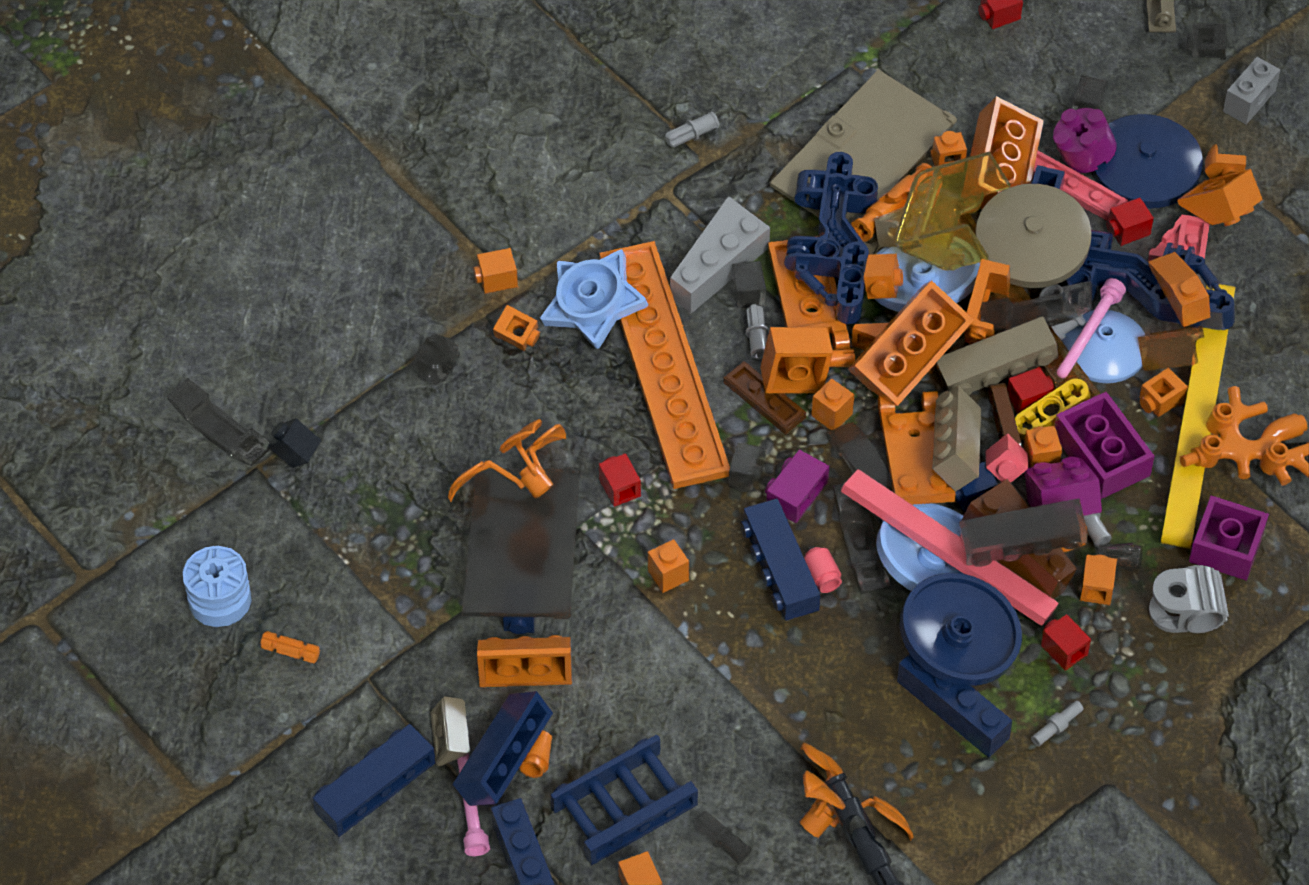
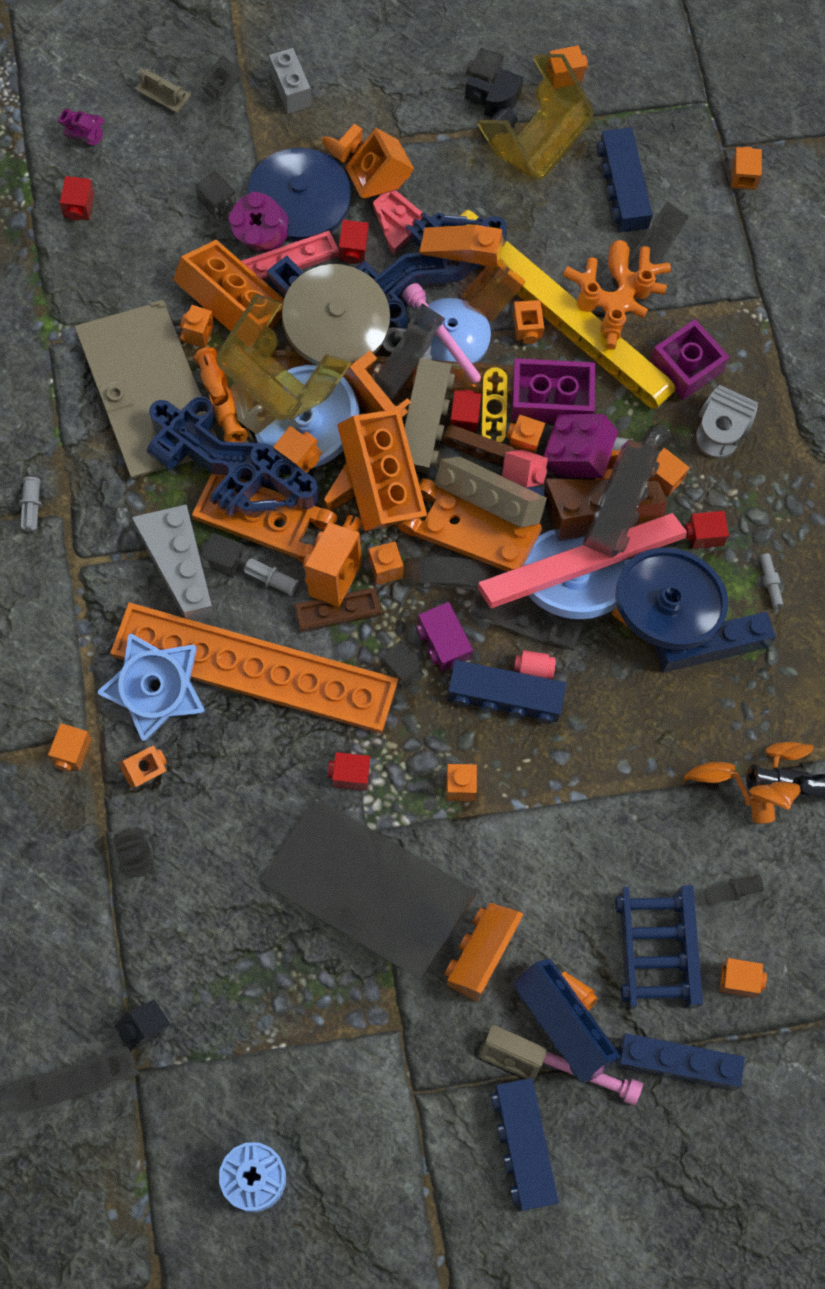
camera: 65 degrees left, 15 degrees up
orange axle [260,631,320,663] -> none
orange plant [448,419,566,502] -> none

